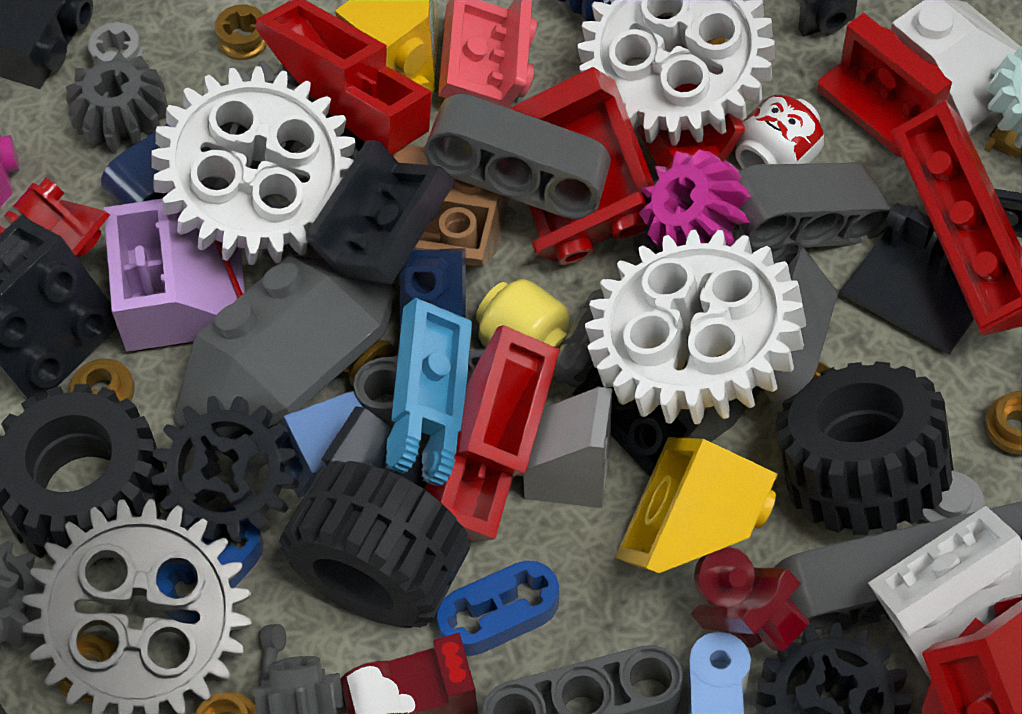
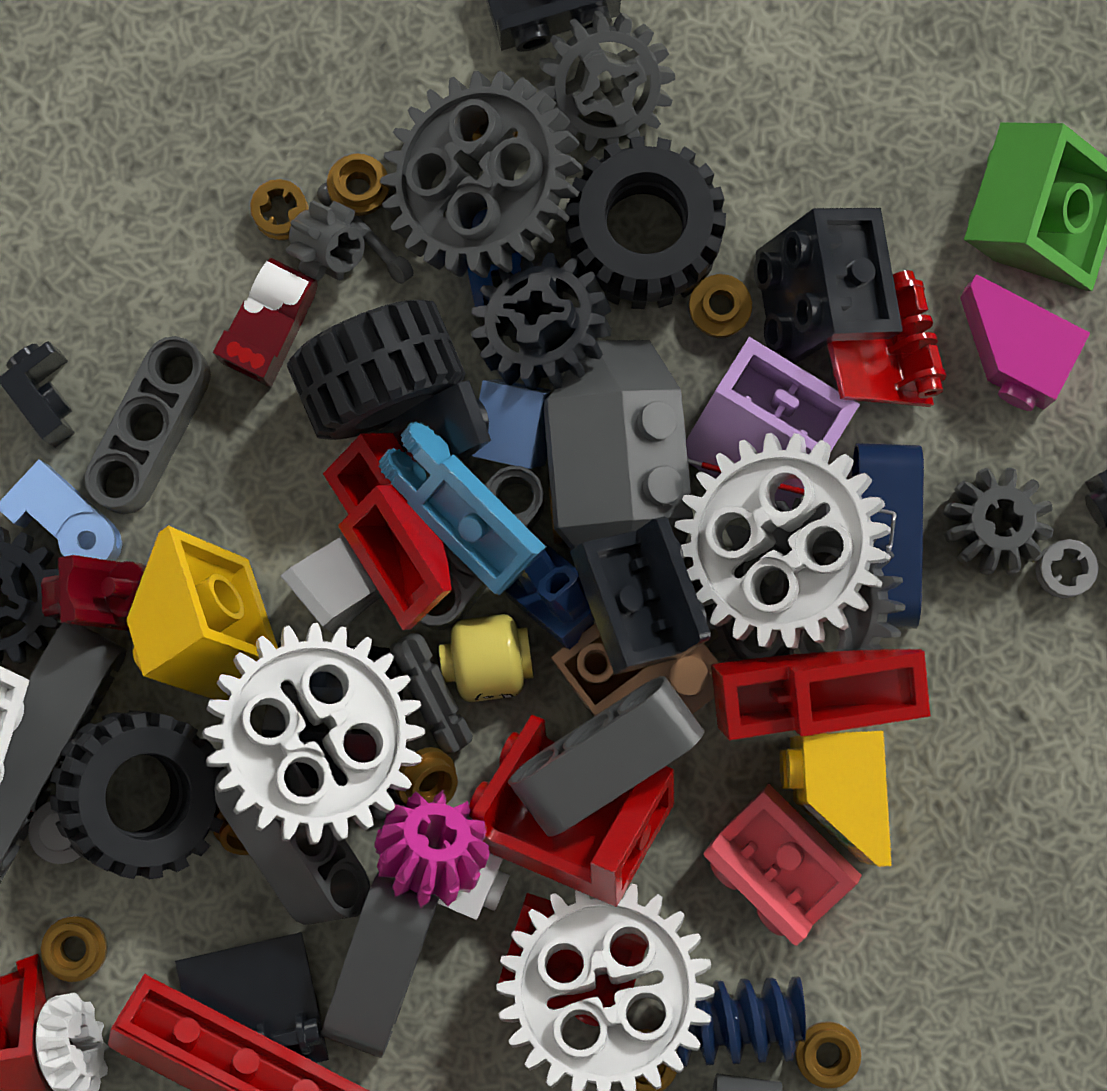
camera: 130 degrees right, 25 degrees up
pearl gold bush [215,4,267,60] -> none
blue beam [437,560,560,656] -> none
white head [735,94,824,169] -> none

